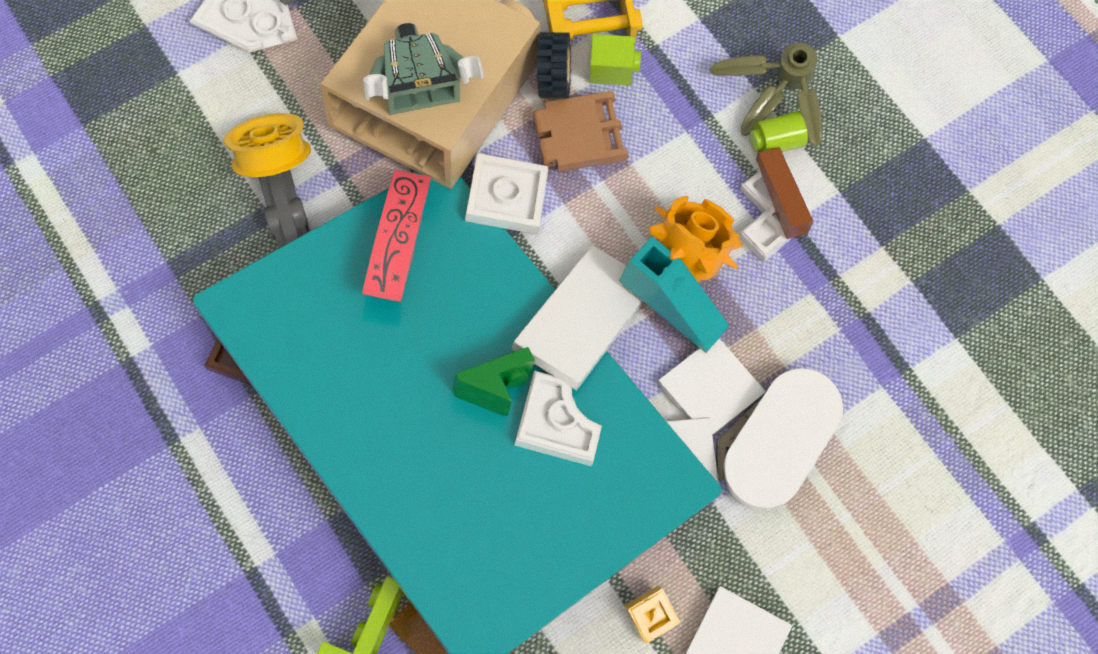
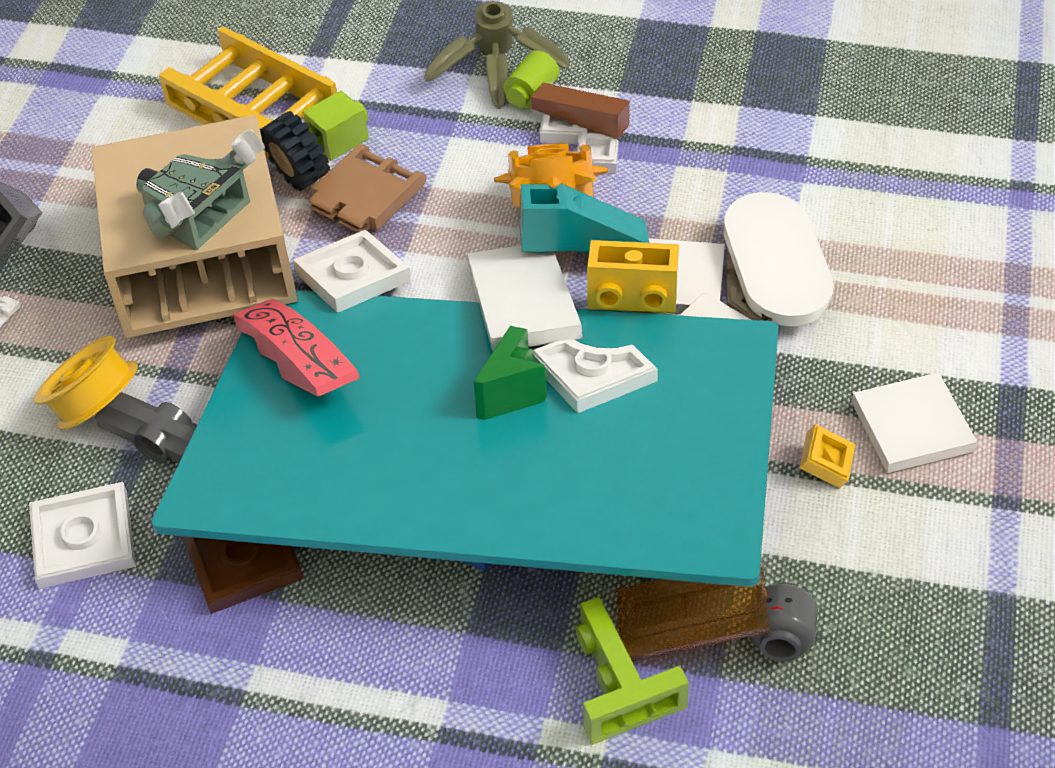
camera: 40 degrees left, 20 degrees down
none -> white tile [29,482,136,589]
none -> yellow brick [587,240,679,314]

